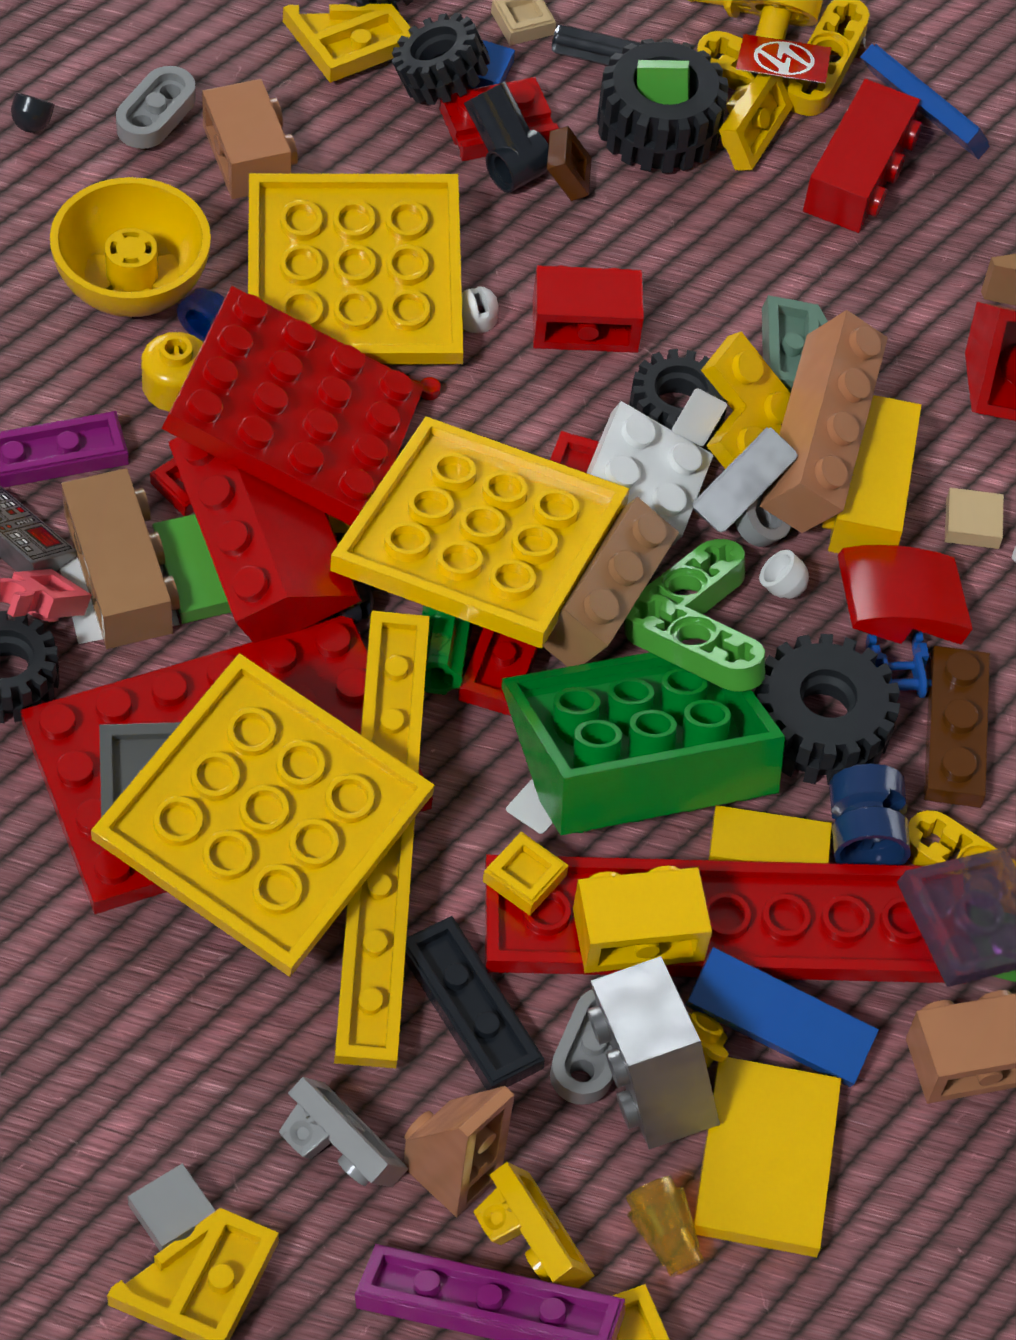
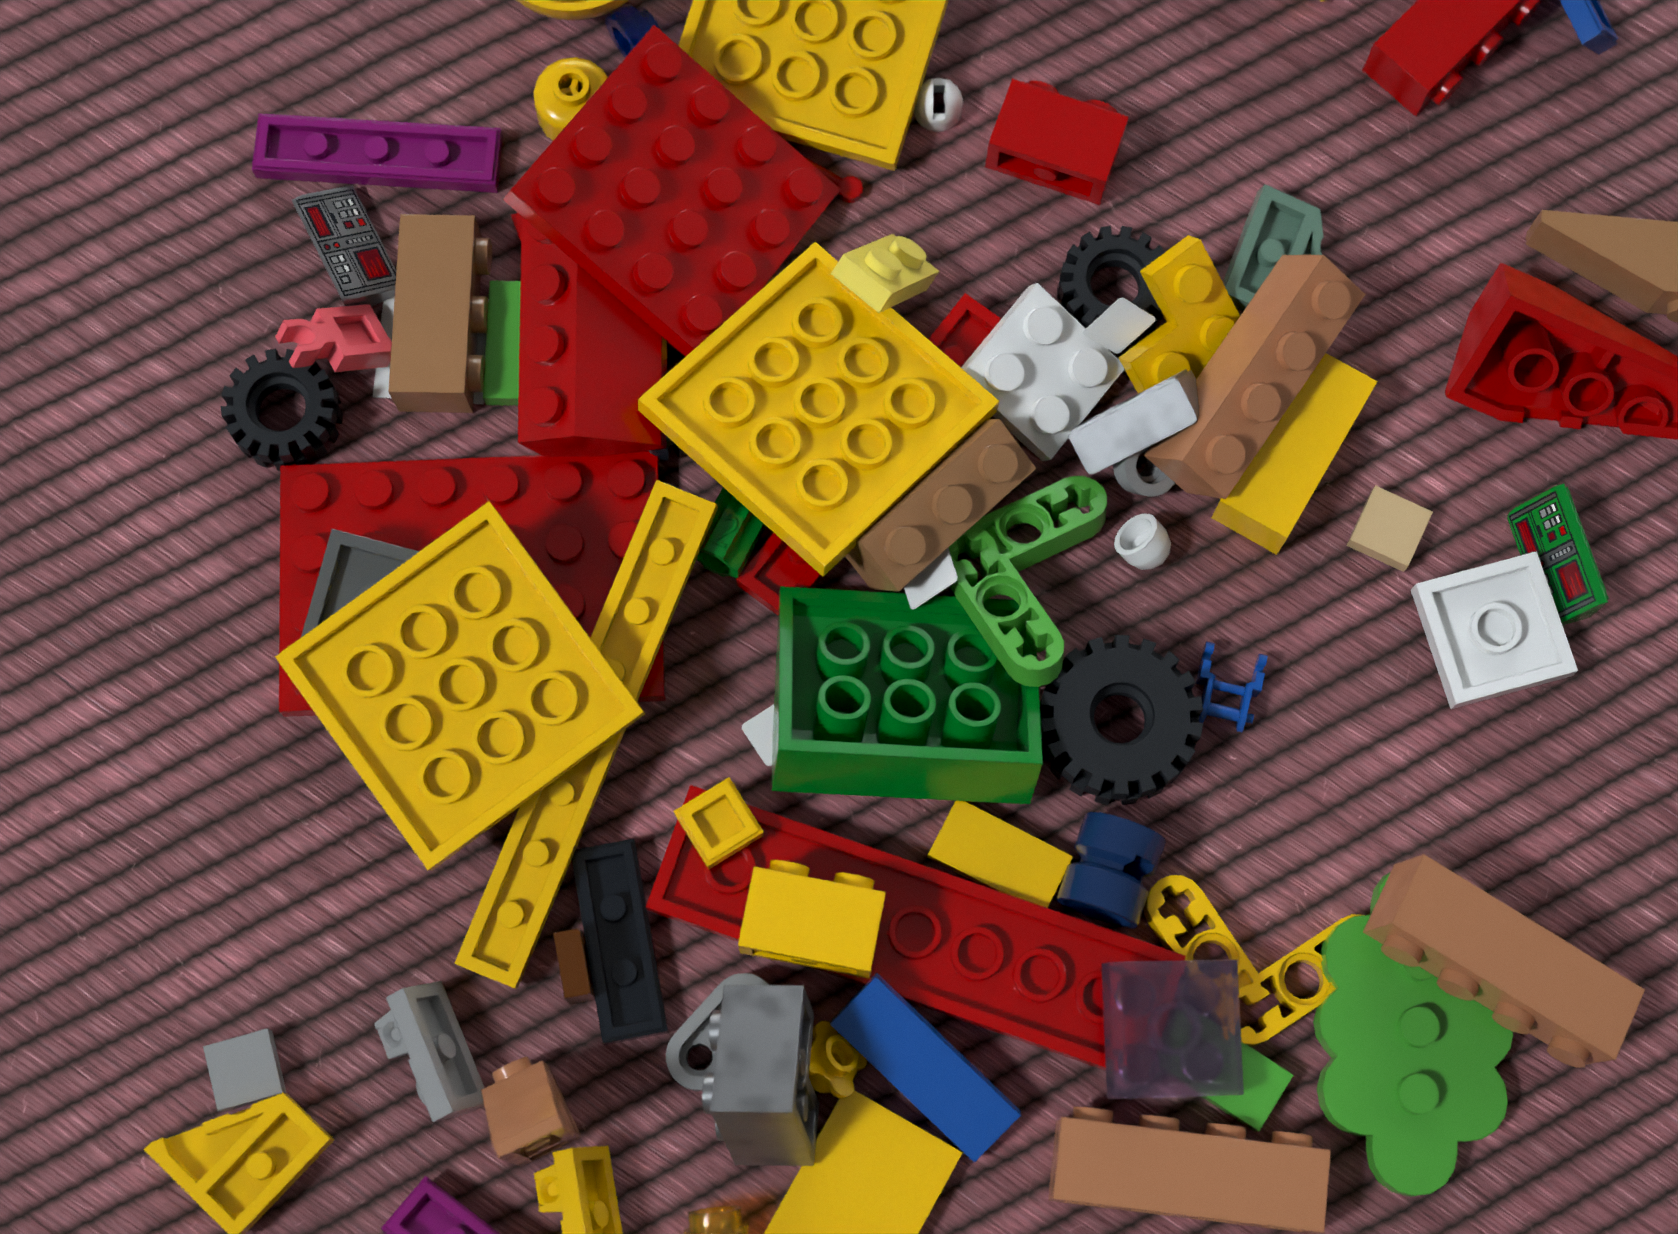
camera: 25 degrees right, 20 degrees up
red slope [837,545,973,645] -> none
reddish brown plate [924,645,990,808] -> none
none -> reddish brown tile [553,928,595,1005]
none -> light yellow plate [831,234,939,313]
none -> white sticker [904,548,958,609]

